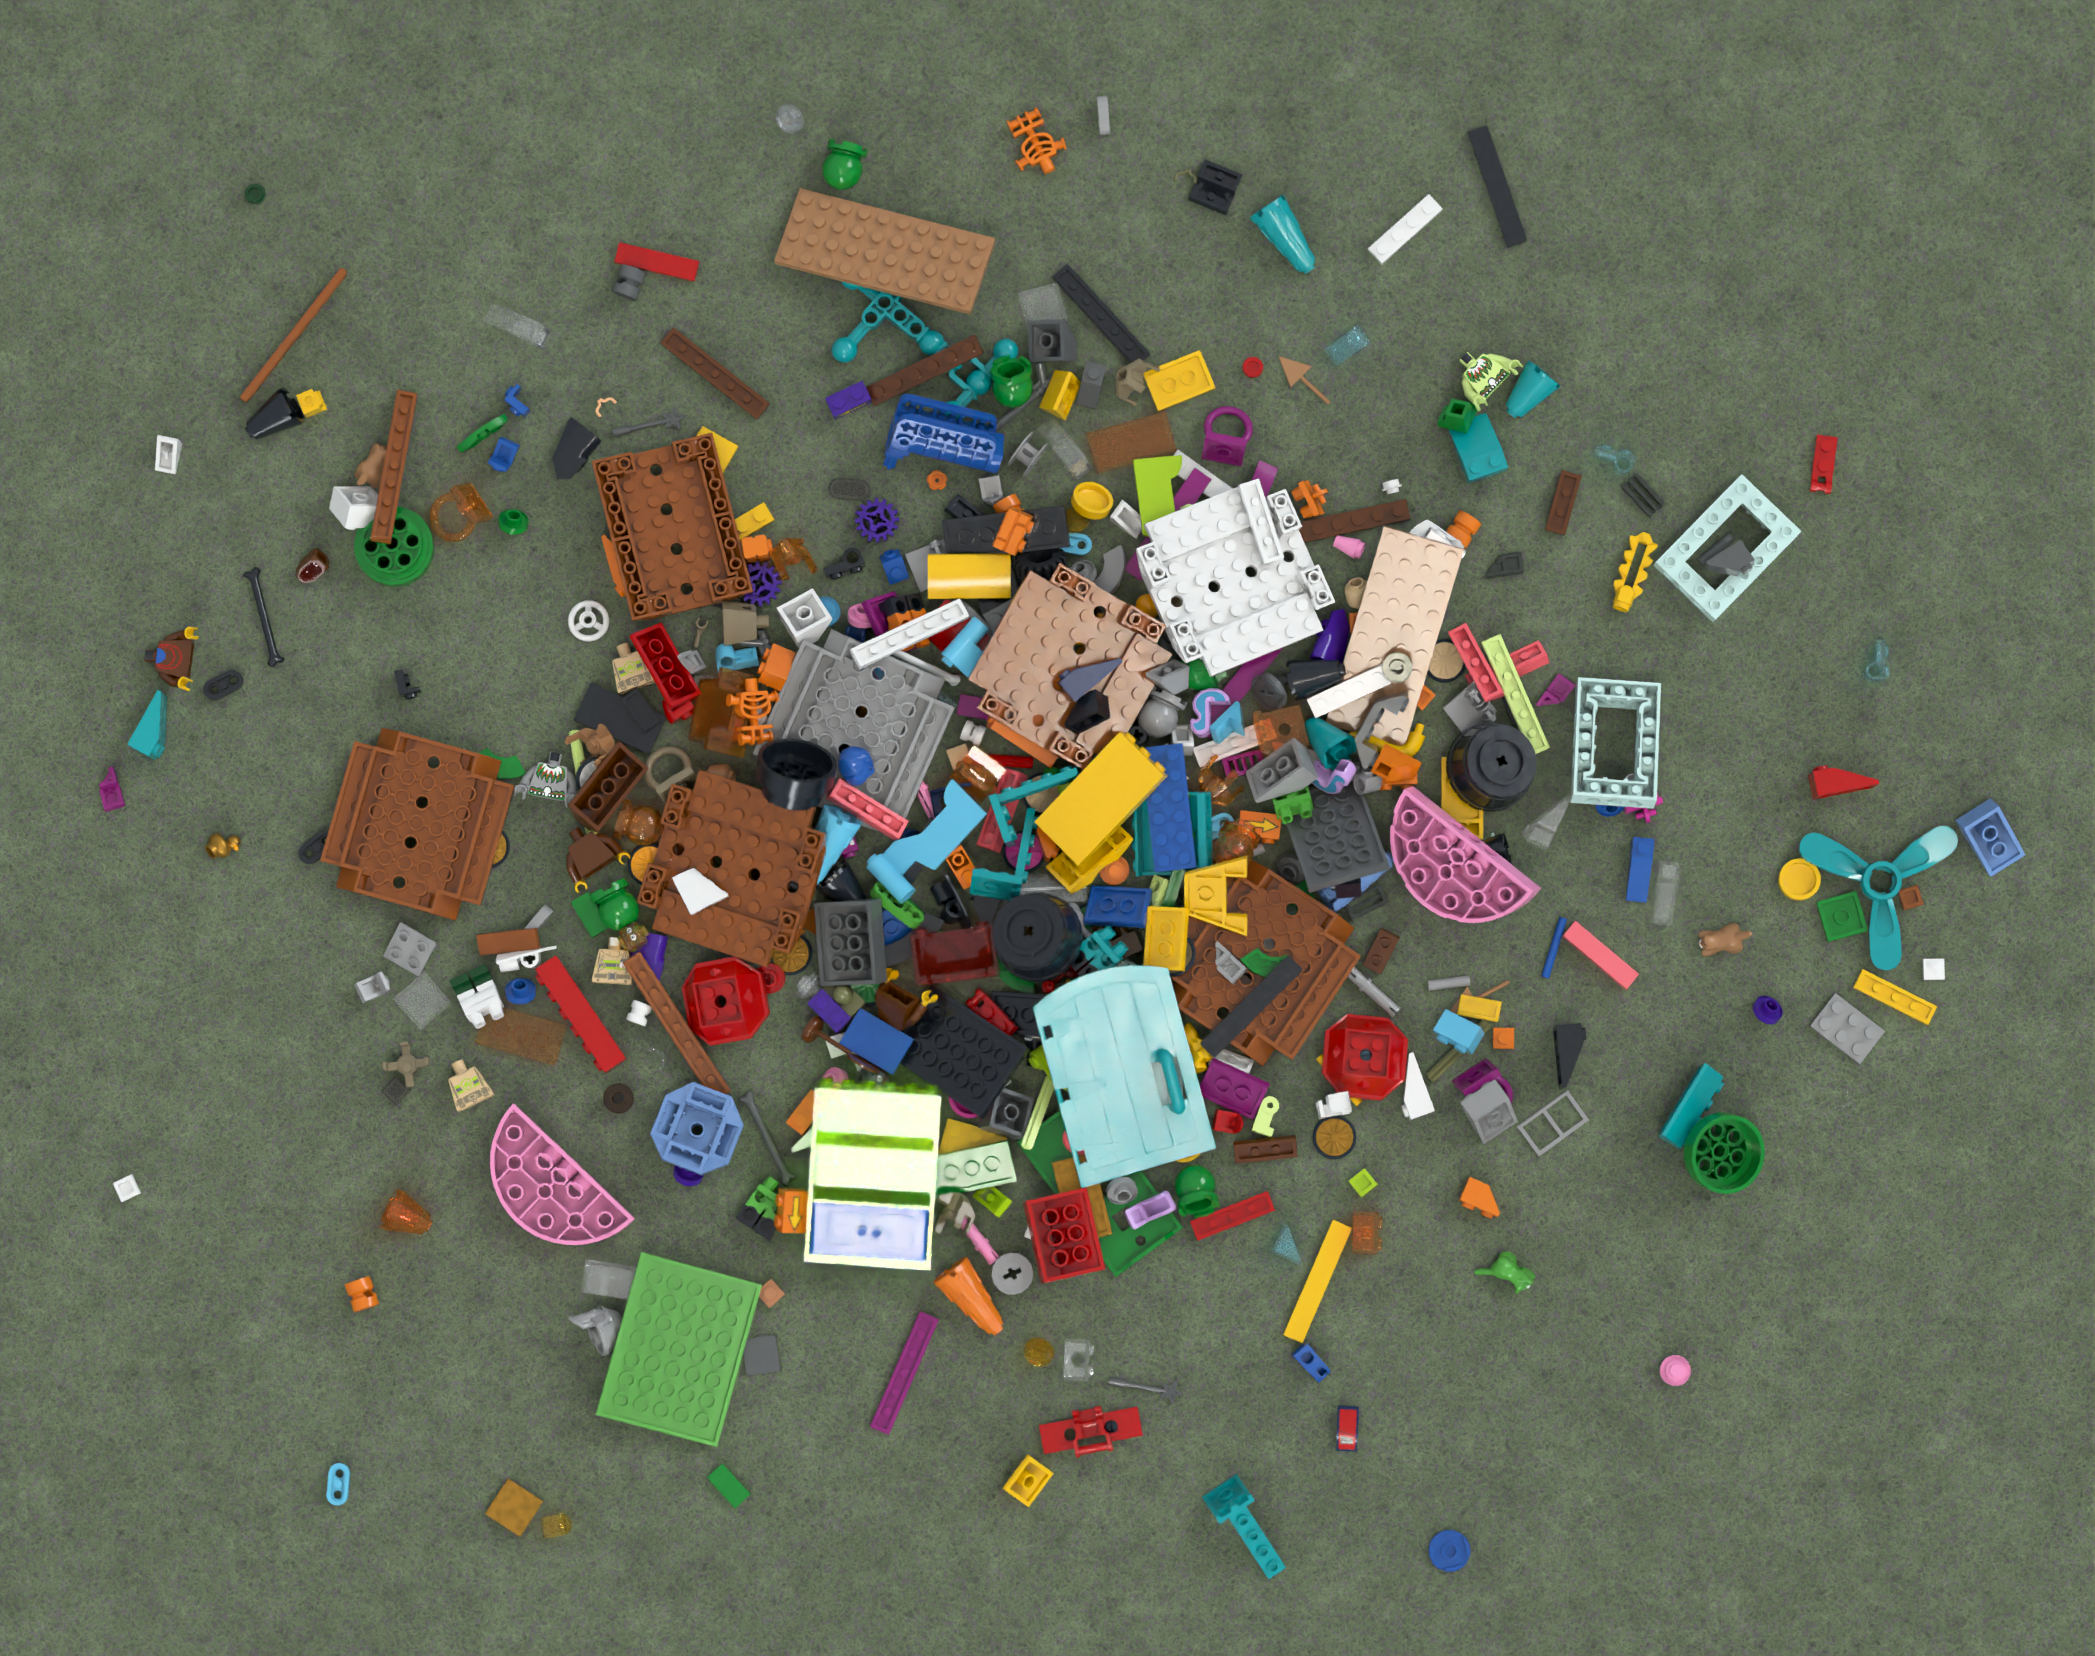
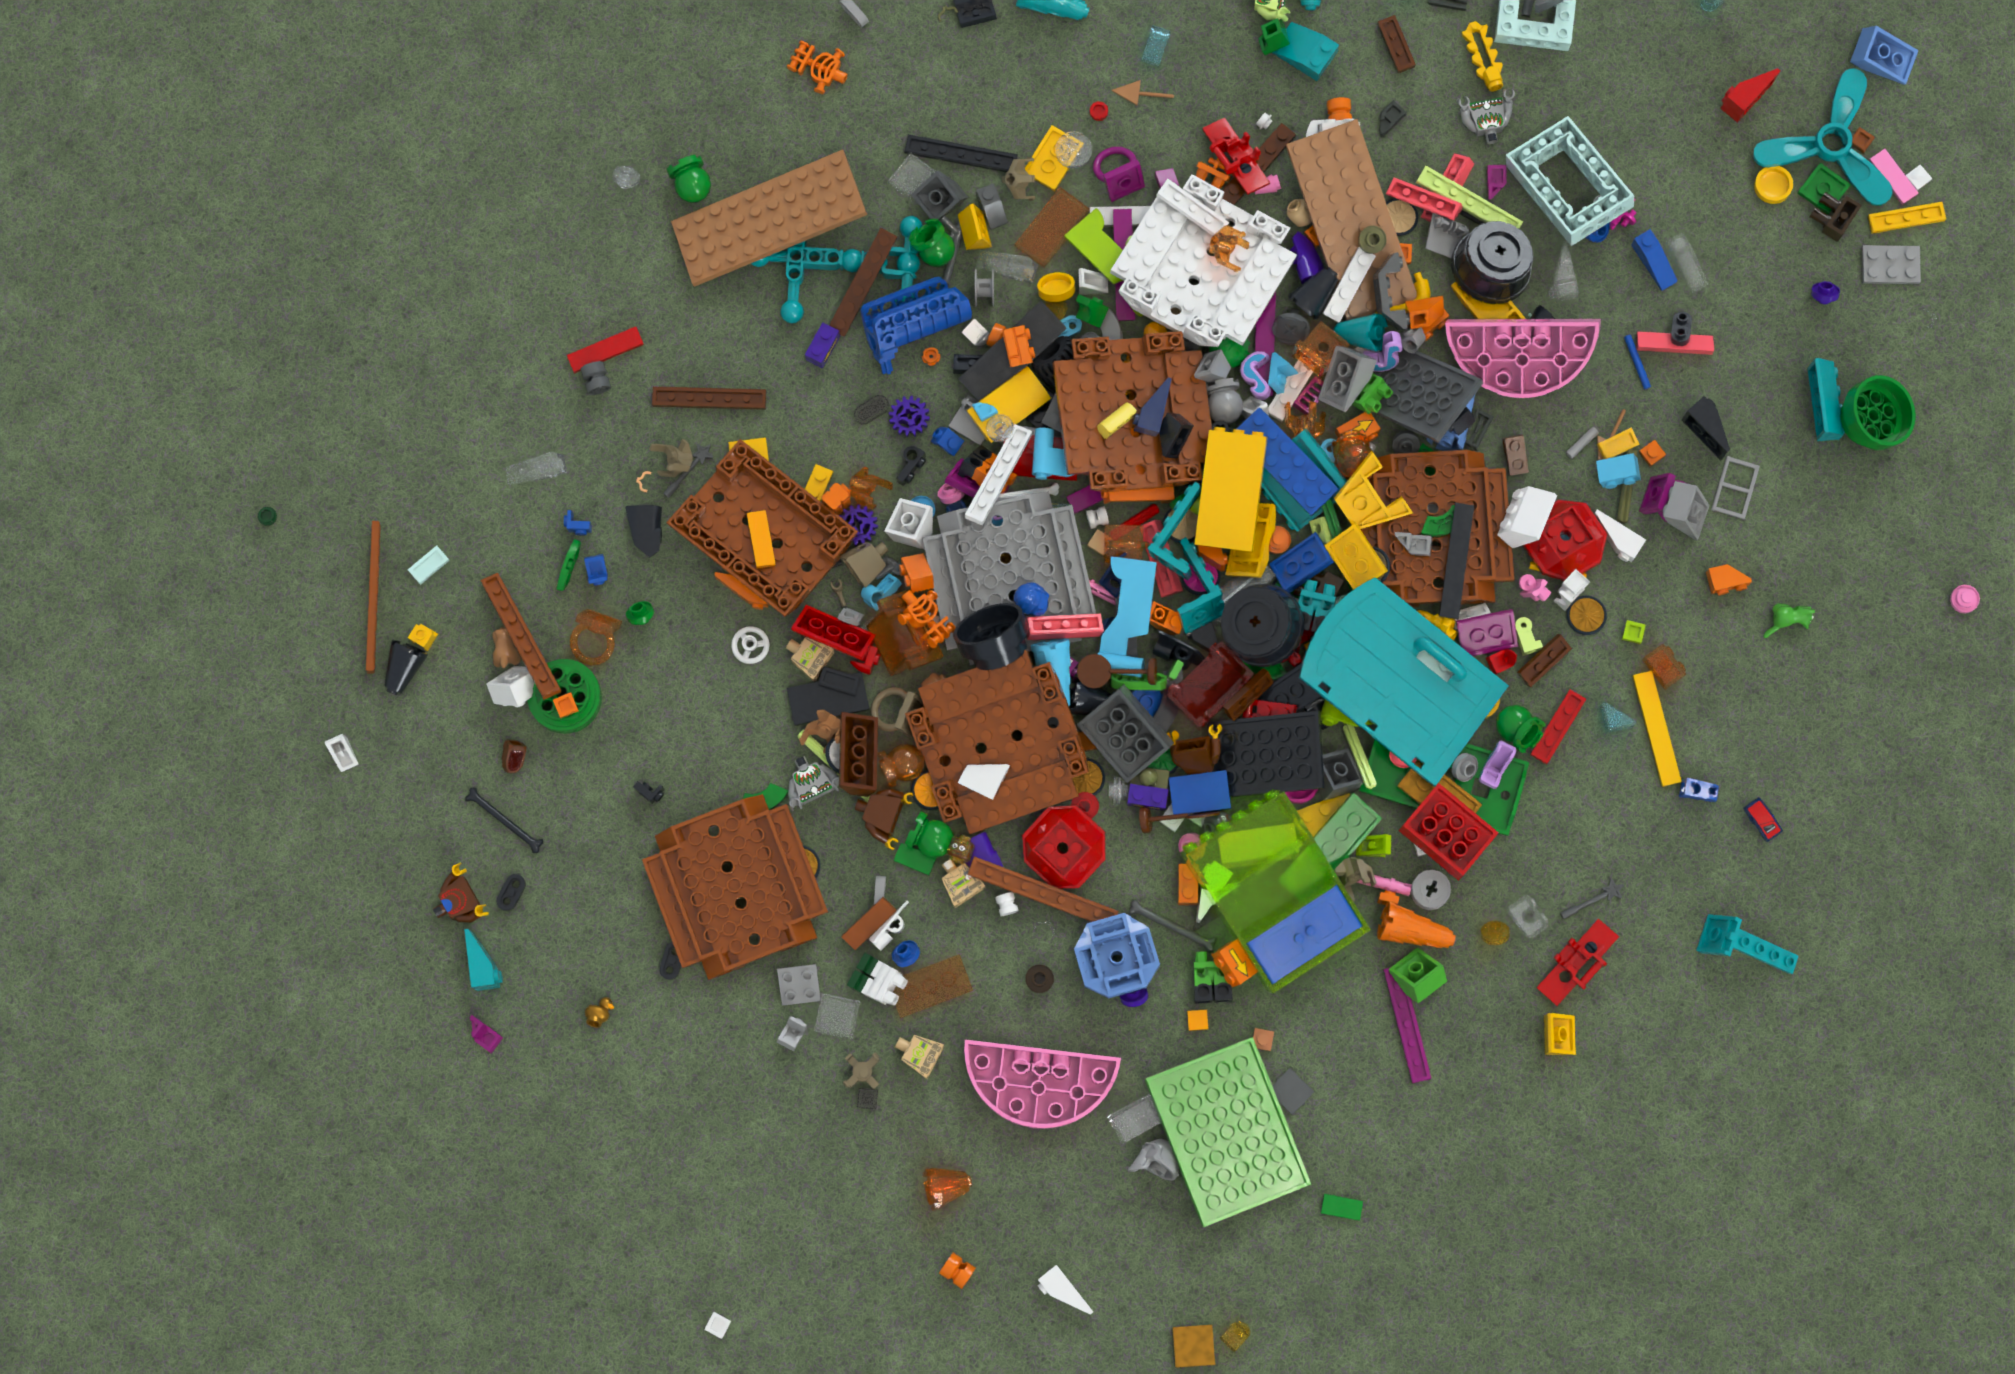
camera: 30 degrees left, 5 degrees down
red brick [535,955,627,1073] -> none
light grey pin [1348,966,1401,1017] -> none
blue tile [1429,1530,1470,1572] -> none
medium nougat animal [1698,923,1752,957] -> none
none -> light aqua tile [408,545,450,585]
none -> orange plate [553,692,579,718]
none -> dark tan piece [649,439,693,477]
none -> light orange tile [747,510,775,569]
none -> medium azure tile [972,402,998,422]
none -> clear plate [986,414,1014,442]
none -> white slope [1037,1265,1093,1315]
none -> clear tile [1055,131,1092,169]
none -> green brick [1076,294,1109,328]
none -> reddish brown piece [1077,654,1157,689]
none -> light yellow brick [1097,403,1137,439]
none -> bright green tile [1166,660,1184,681]
none -> light orange tile [1187,1010,1208,1031]
none -> red piece [1202,118,1270,195]
none -> clear orange piece [1209,225,1249,272]
none -> reddish brown plate [1223,668,1274,721]
none -> orange plate [1377,891,1399,905]
none -> bright green slope [1389,947,1447,1003]
none -> light grey torso [1456,89,1515,144]
none -> white slope [1497,486,1557,548]
none -> bright pink hips [1519,574,1551,601]
none -> black plate [1671,311,1692,346]
none -> dark brown brick [1809,192,1862,242]
none -> bright pink tile [1869,149,1918,205]

